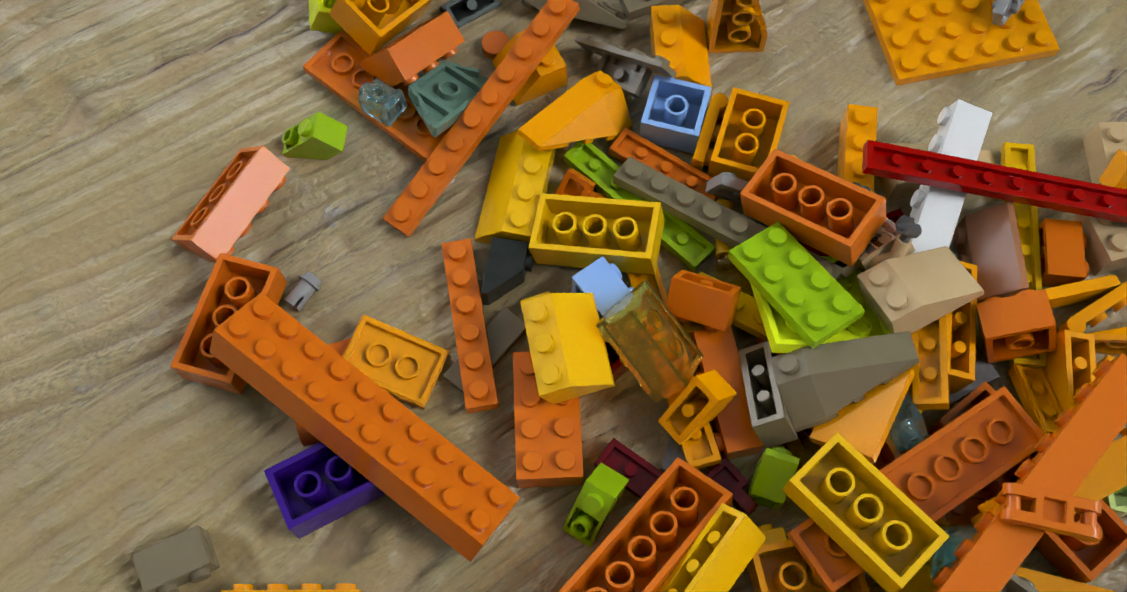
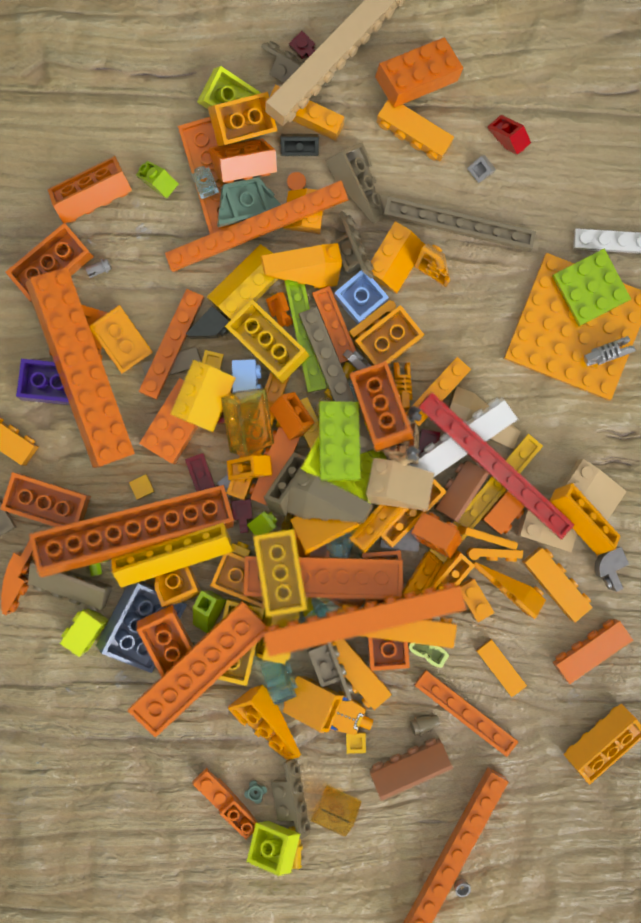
camera: 30 degrees right, 20 degrees up
lime slope [562,463,629,547] -> none
orange plate [1000,482,1102,542] -> none
none -> yellow tile [129,474,155,500]

